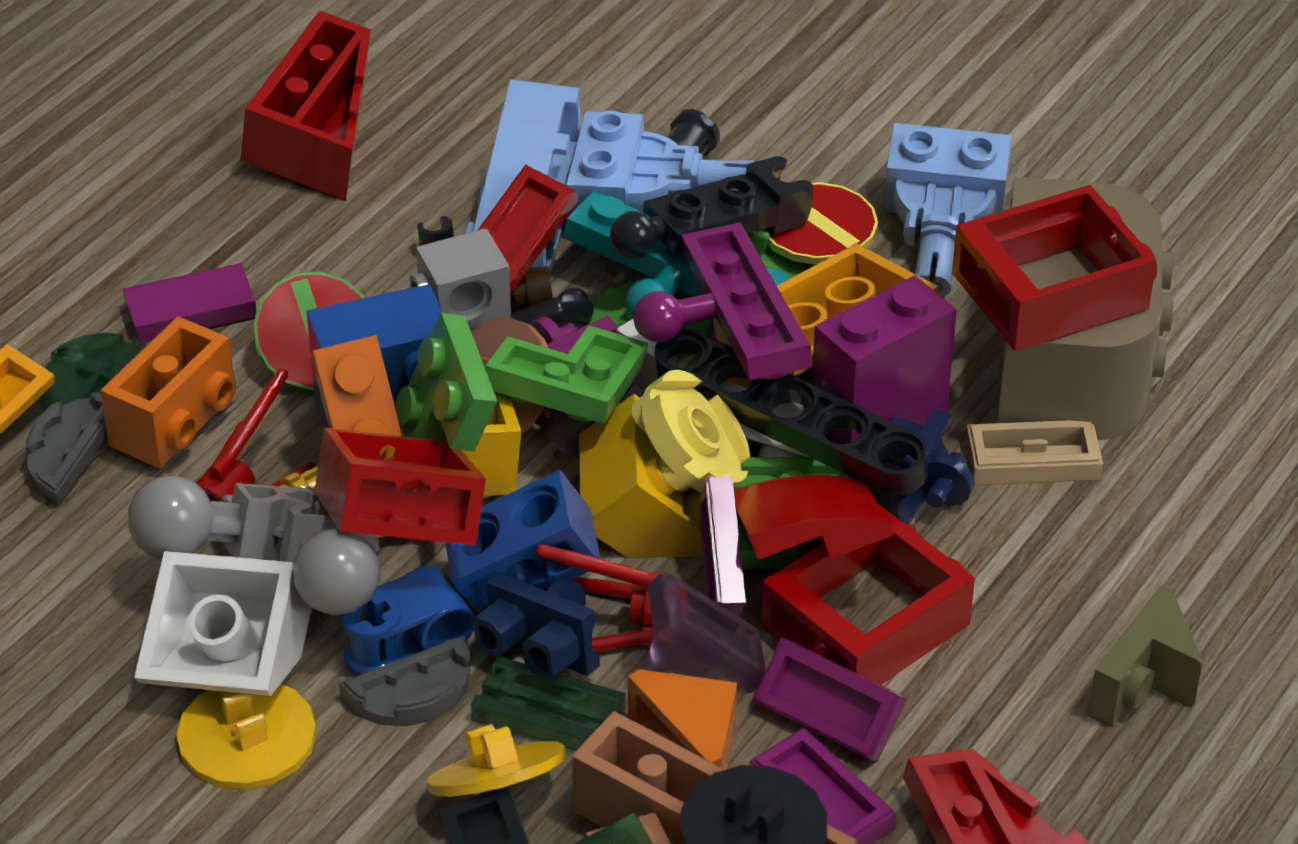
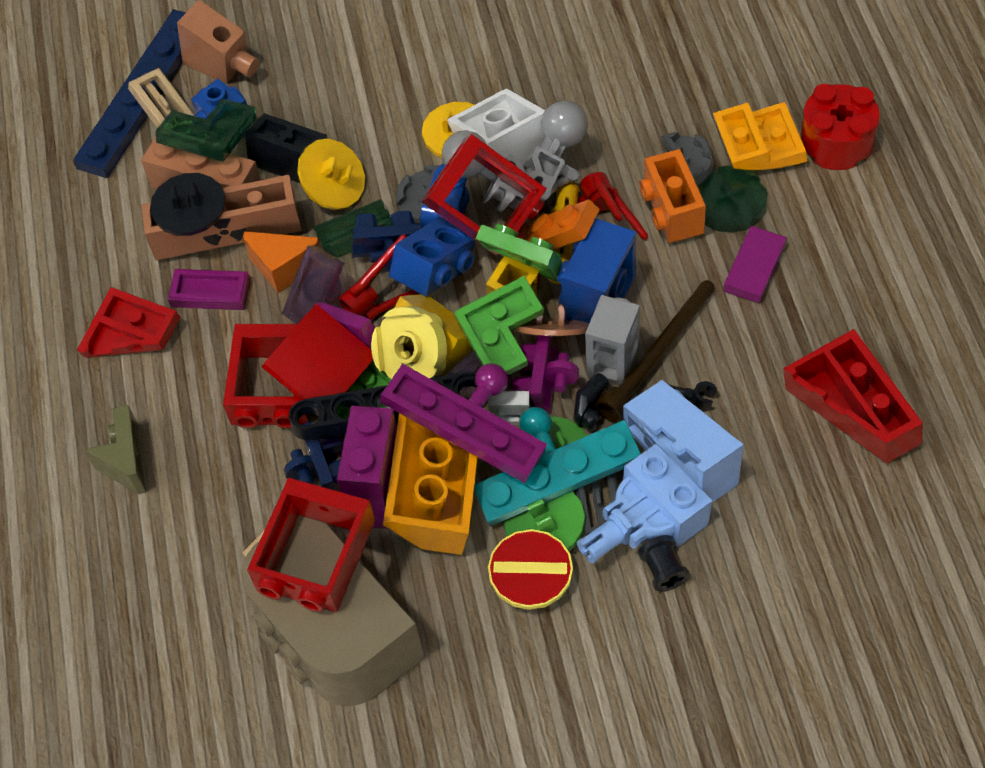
camera: 140 degrees right, 15 degrees up
red piece [252,271,365,393] -> none
red tile [477,164,578,294] -> none
black plate [610,156,814,259] -> none
magenta tile [752,638,907,761] -> none
light blue brick [885,123,1012,297] -> none

